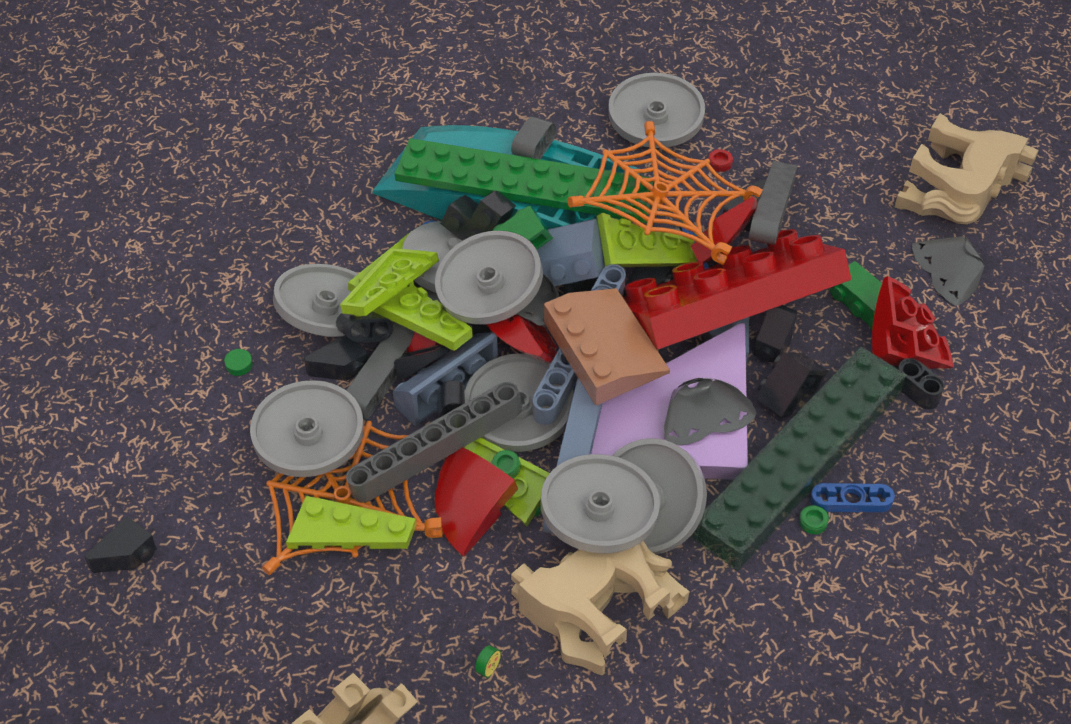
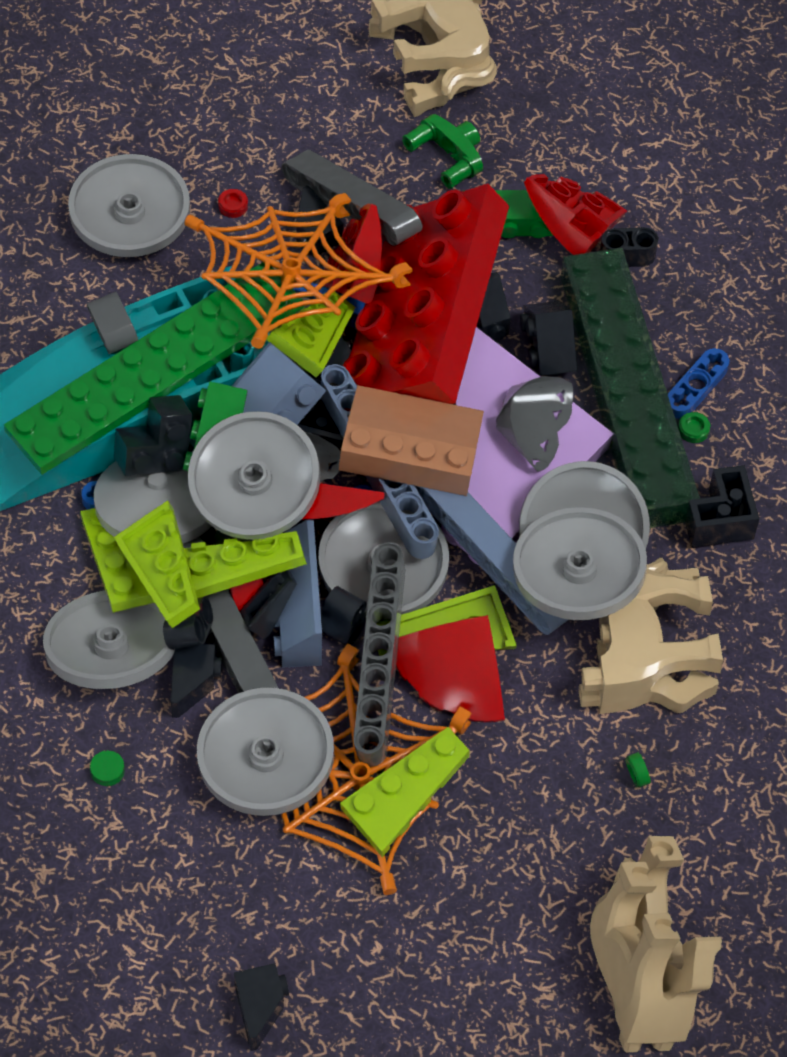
camera: 55 degrees left, 5 degrees up
green tile [491,450,521,478] -> none
dark grey piece [912,236,985,306] -> none
none -> green connector [402,114,483,189]
none -> black brick [685,465,759,547]

